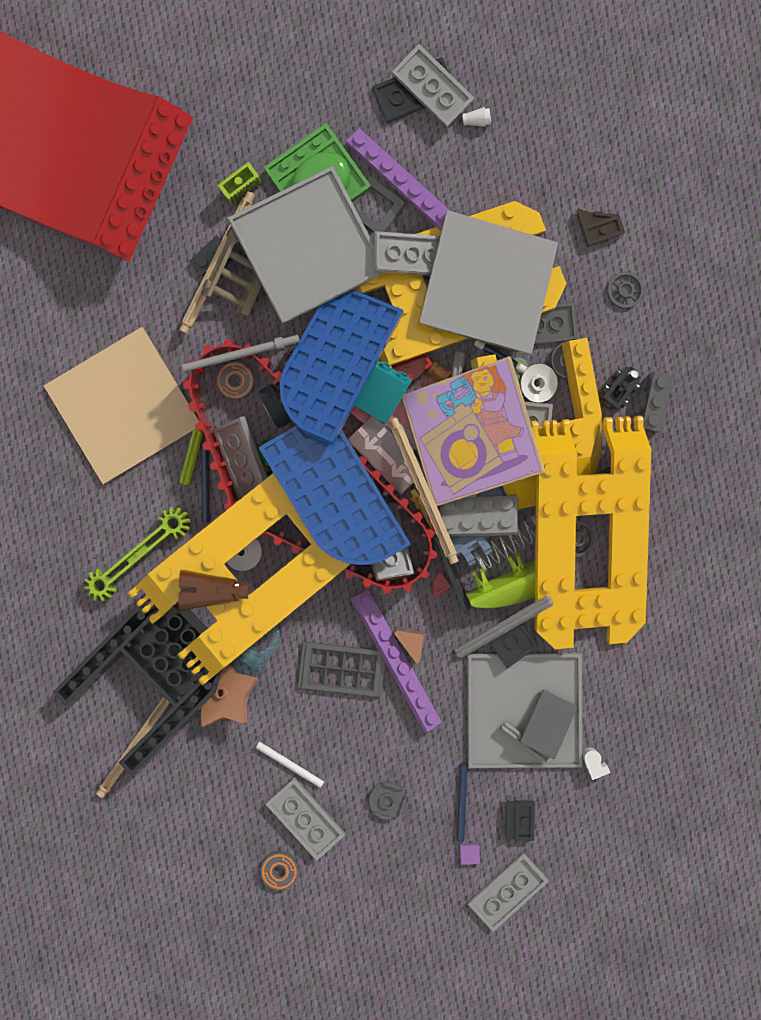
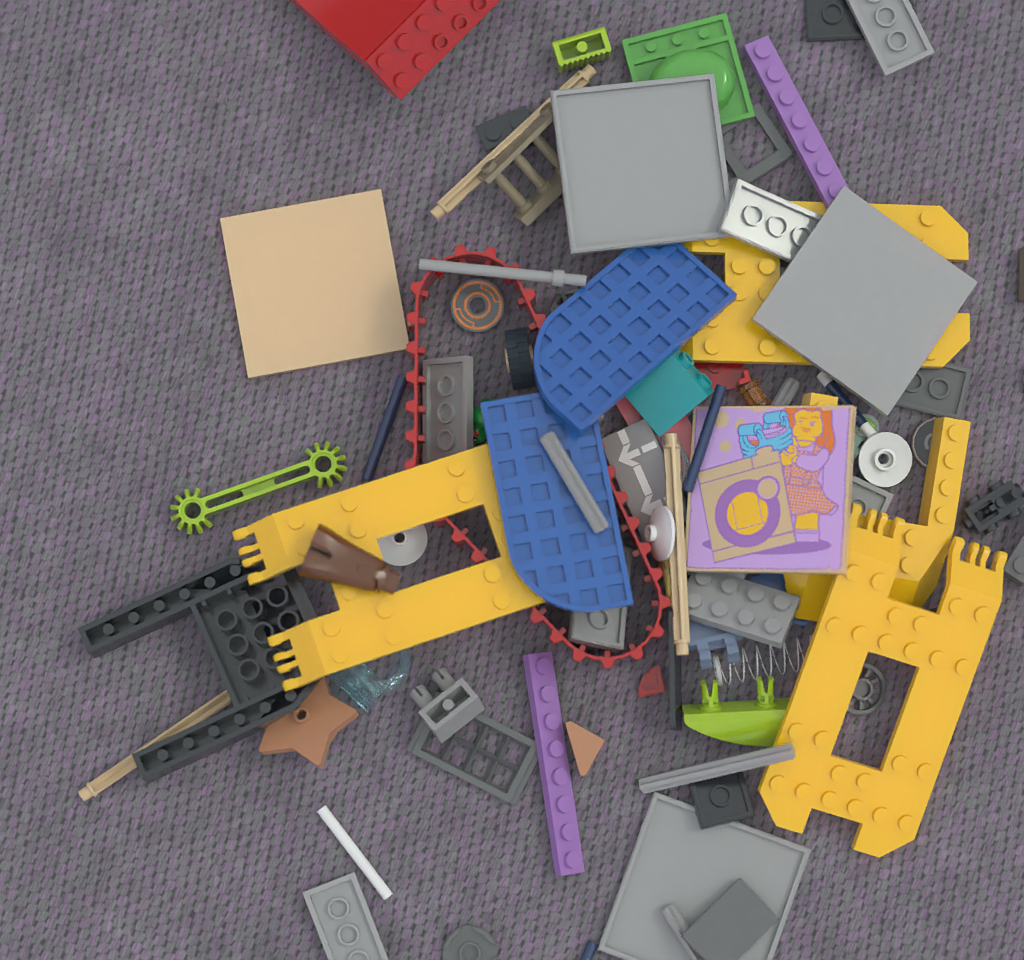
camera: 25 degrees right, 5 degrees down
lime axle [179,429,203,485] -> none
white cone [463,107,491,127] -> none
none -> light grey brick [410,667,485,744]
none -> light grey axle [540,432,608,533]
none -> white dish [644,506,675,561]
none -> dark blue bar [682,384,727,493]

